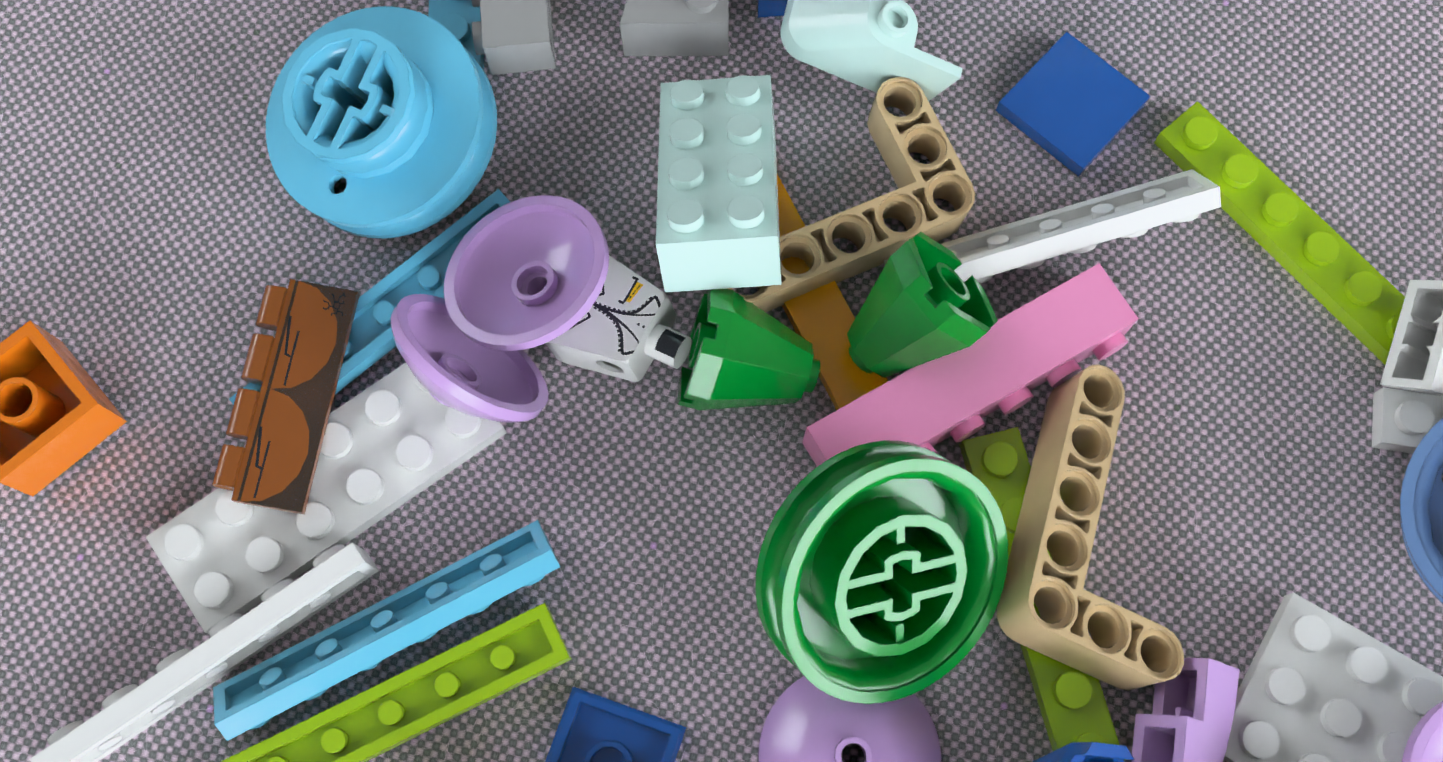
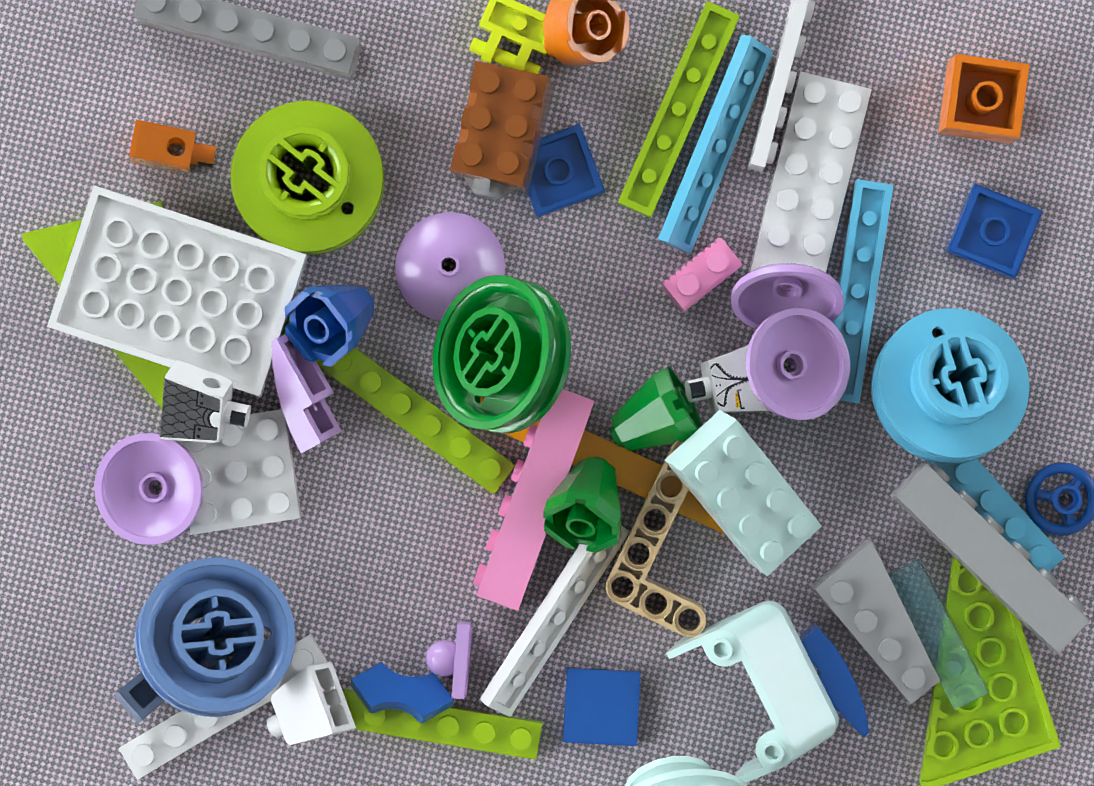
camera: 140 degrees right, 15 degrees up
dark orange windscreen [212,279,360,515] -> none
tan beam [997,365,1184,691] -> none
none -> blue tile [350,662,454,723]
none -> lavender tile [426,621,473,699]
none -> bright pink brick [662,238,743,313]
none -> blue tile [945,183,1043,280]

